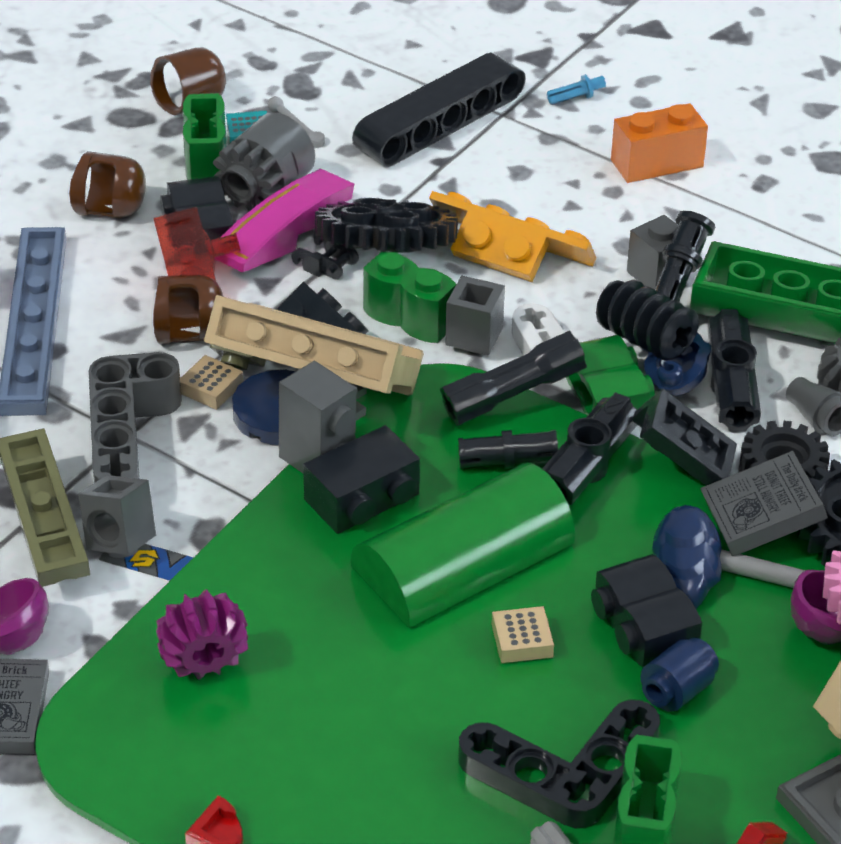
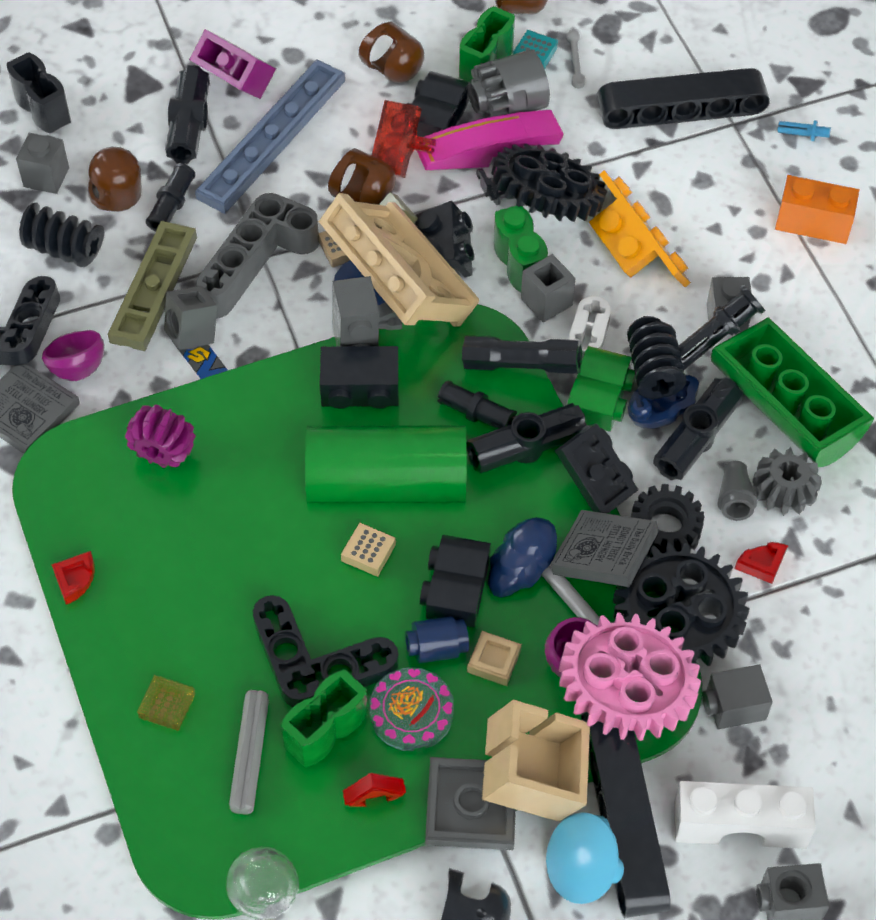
camera: 35 degrees right, 15 degrees up
none -> clear light blue tile [369,668,454,751]
none -> tan tile [467,631,522,686]

